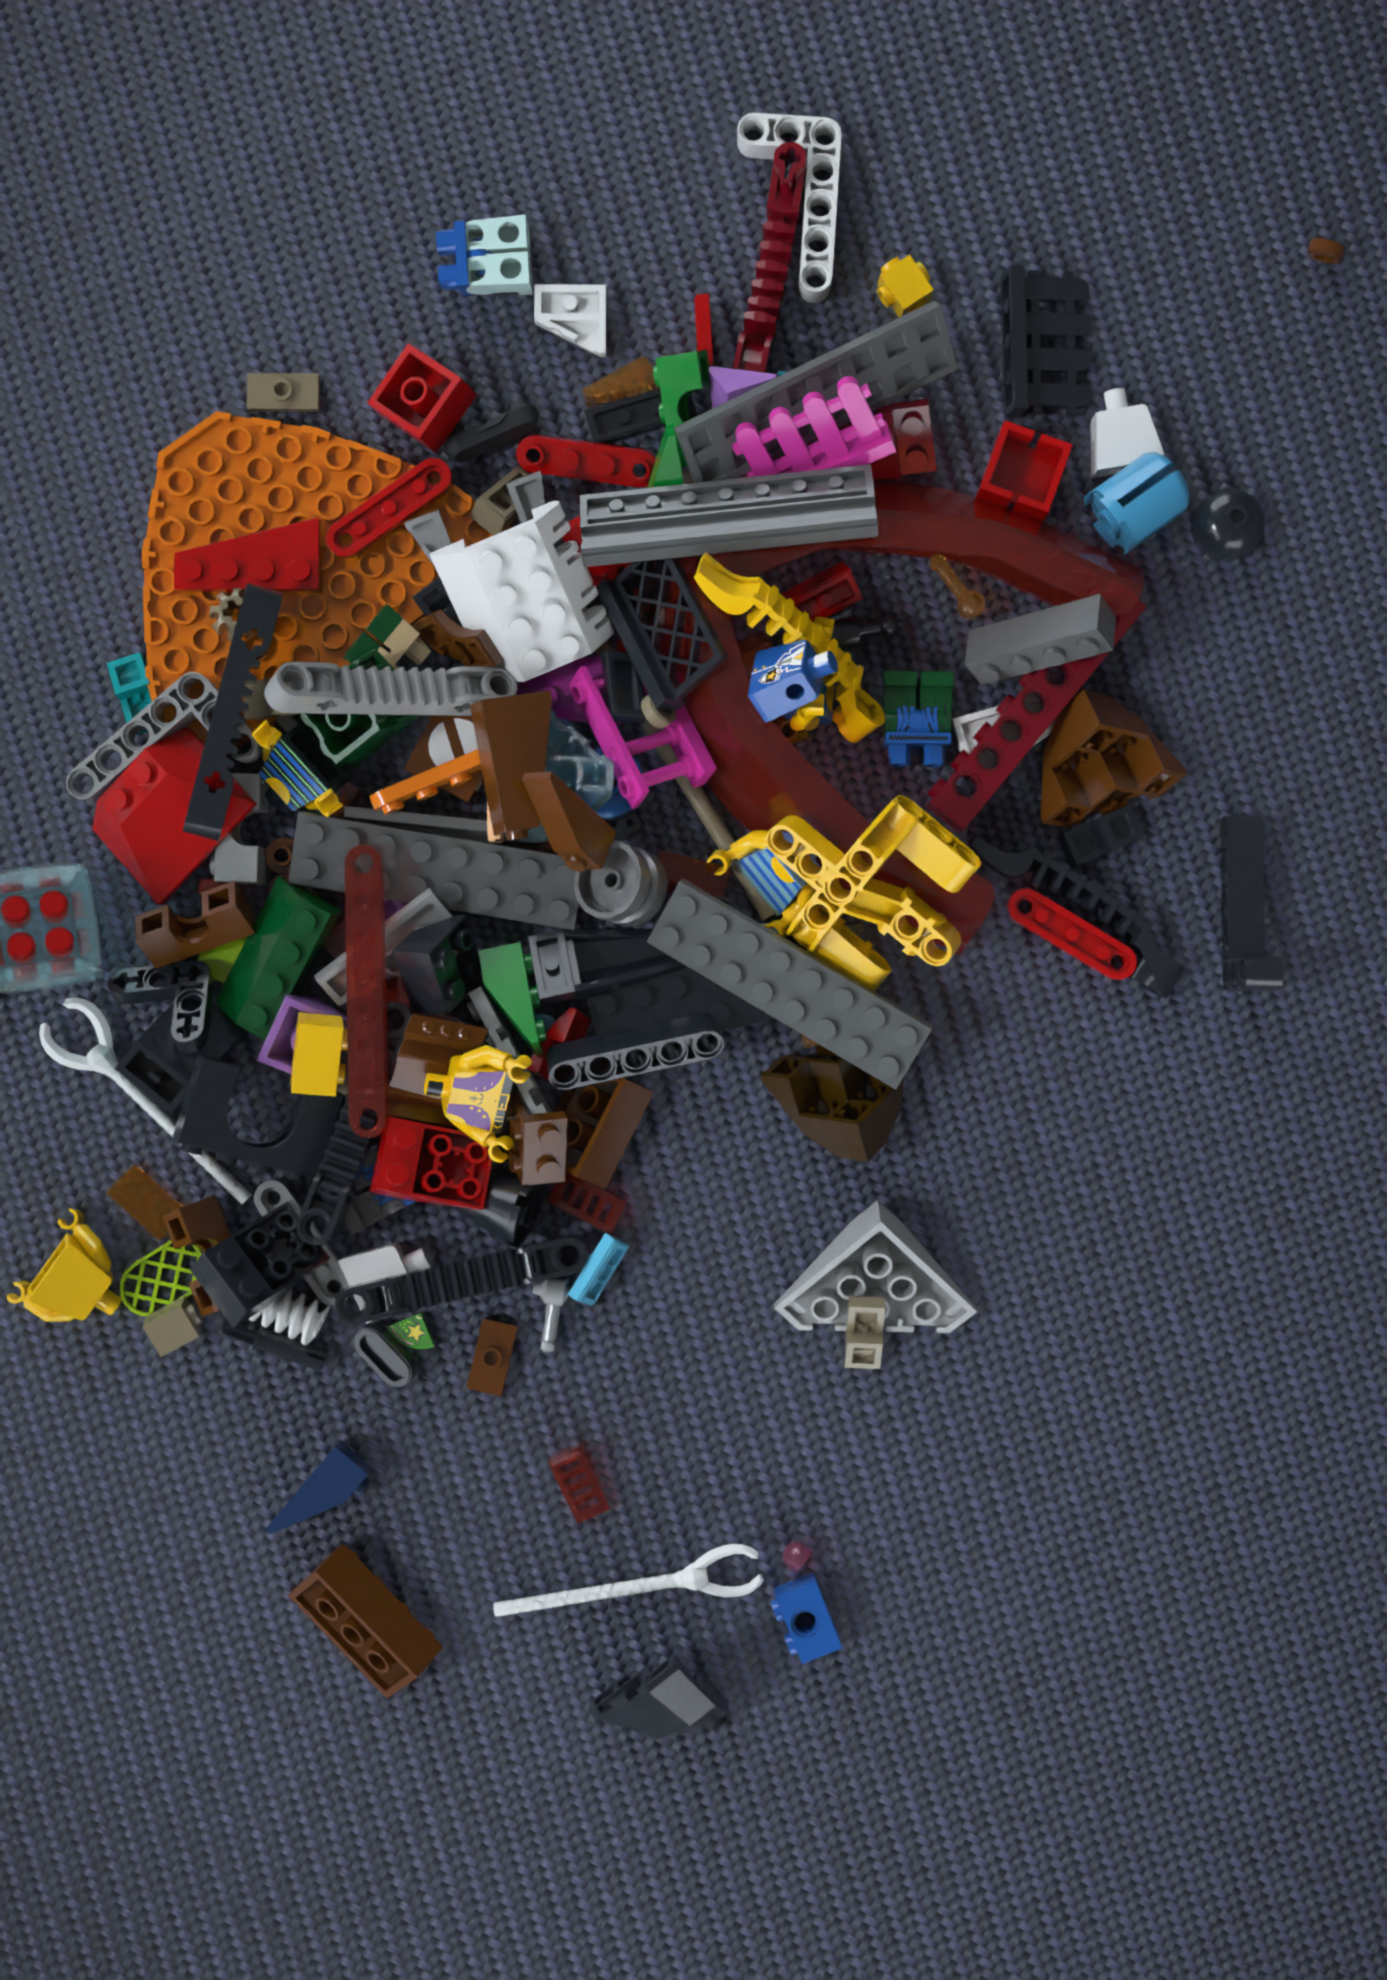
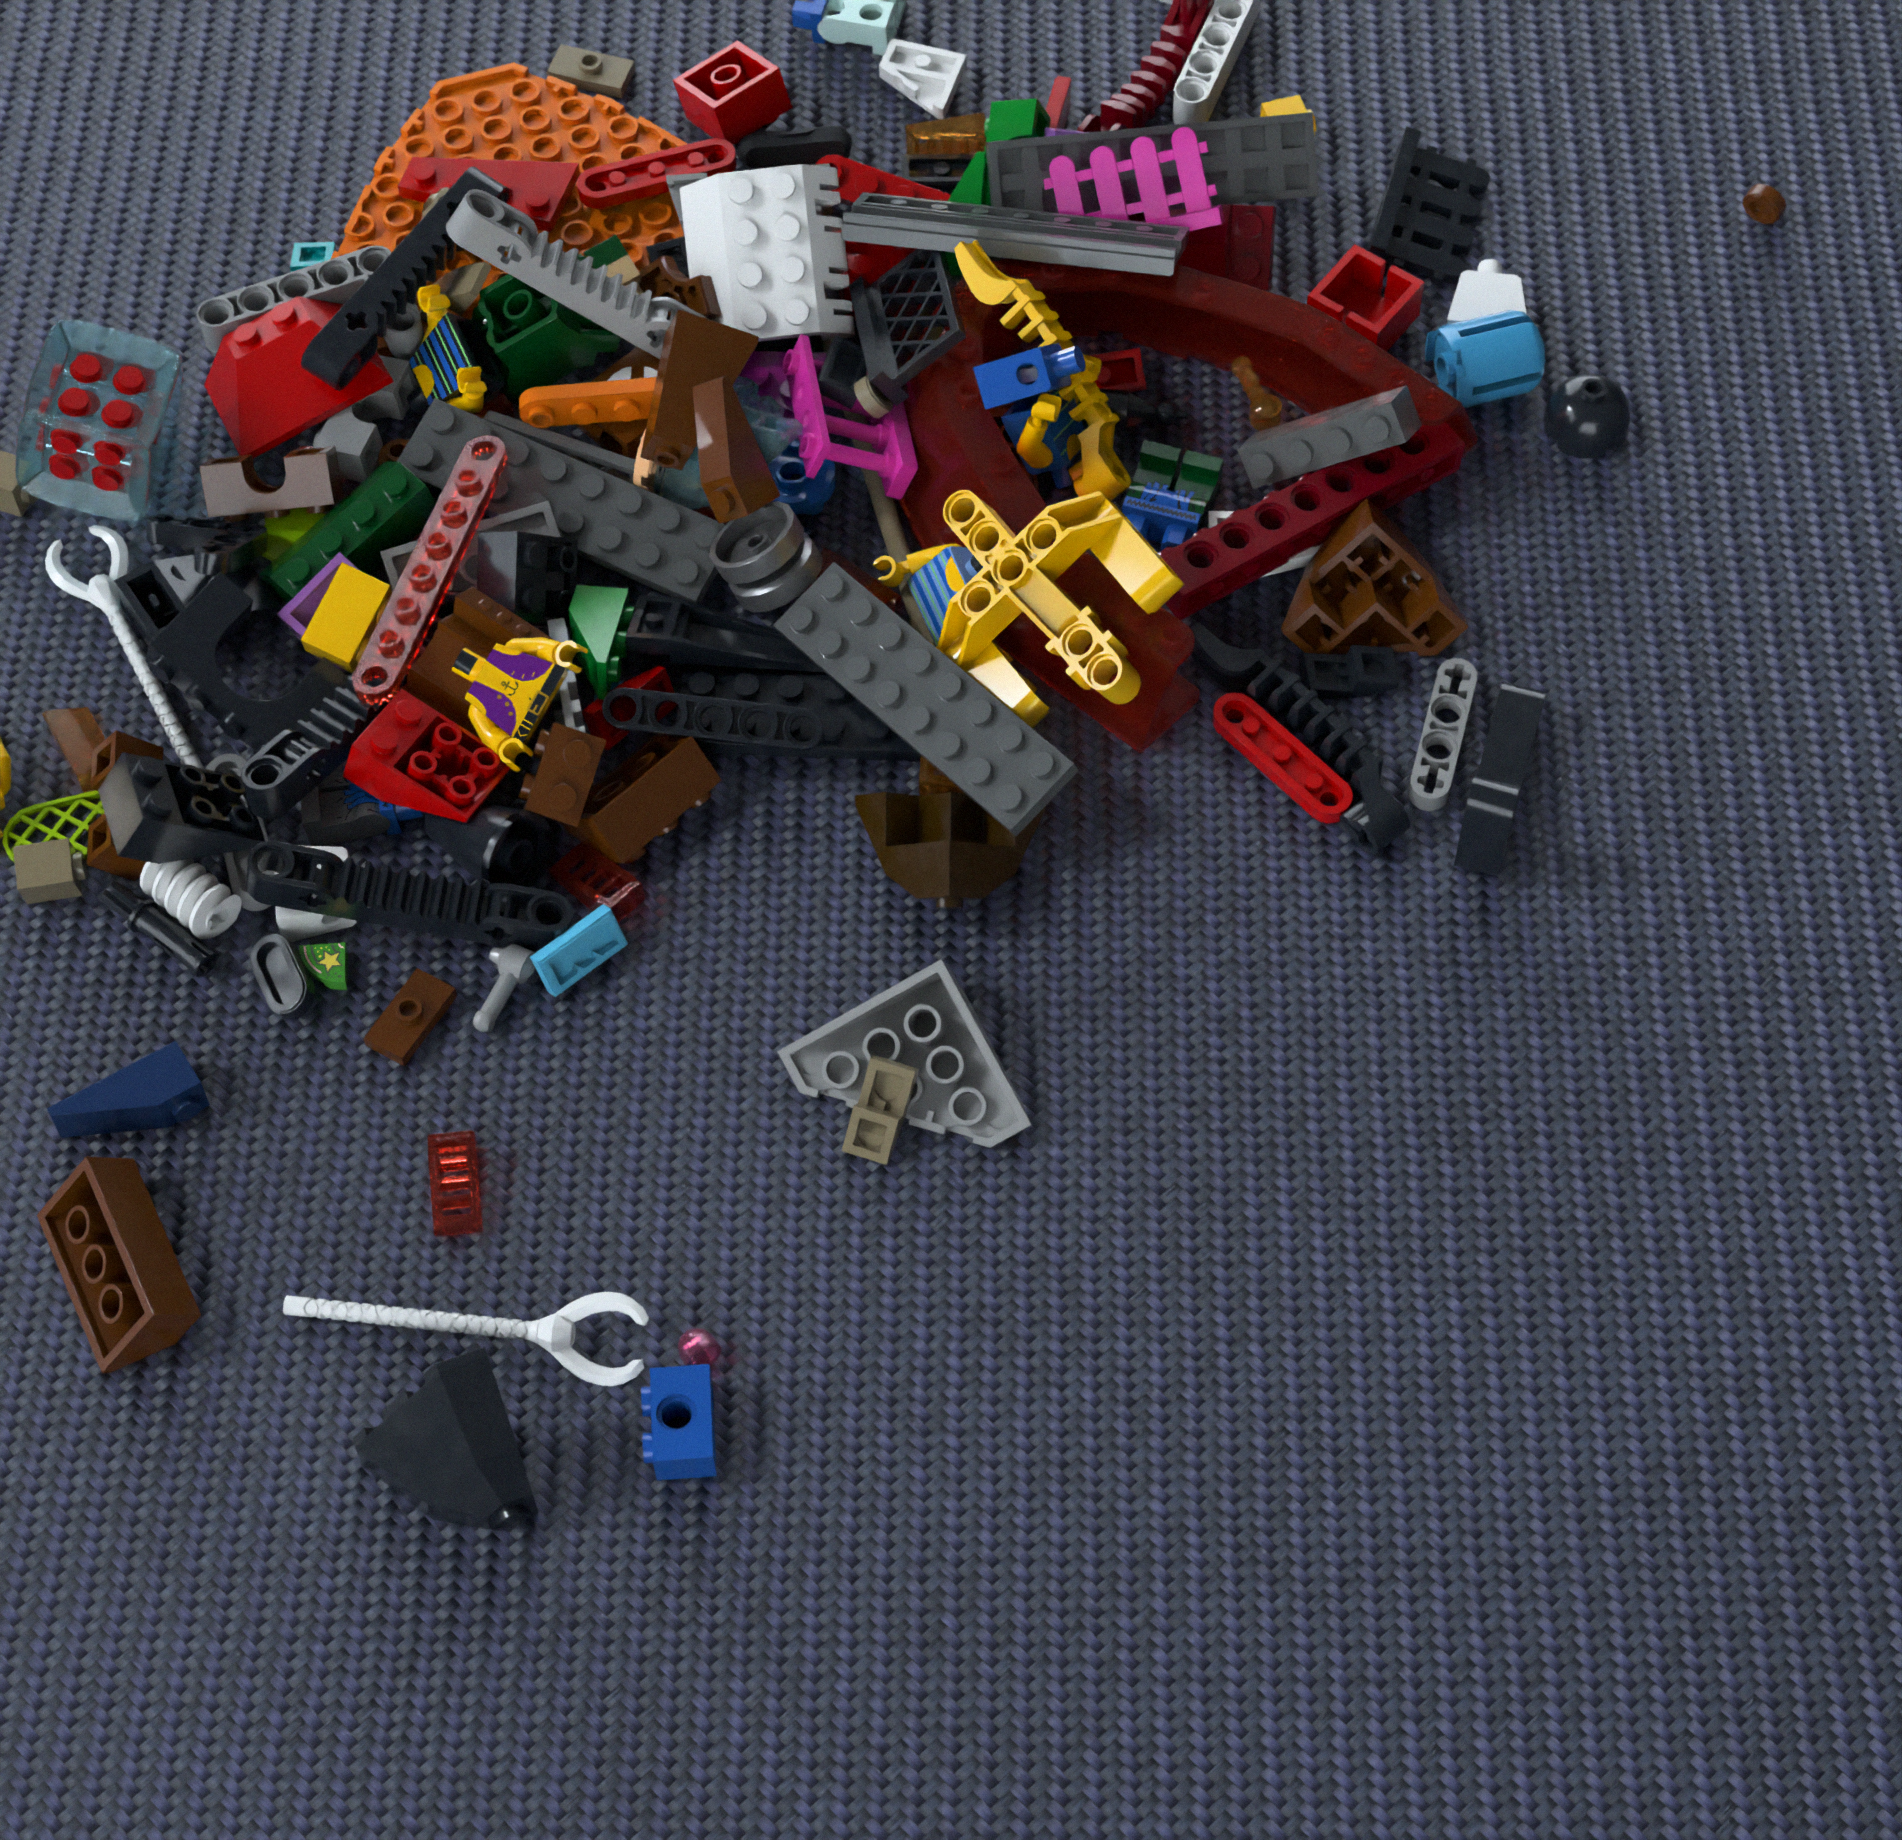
camera: 20 degrees right, 30 degrees down
none -> light grey beam [1408,658,1477,811]

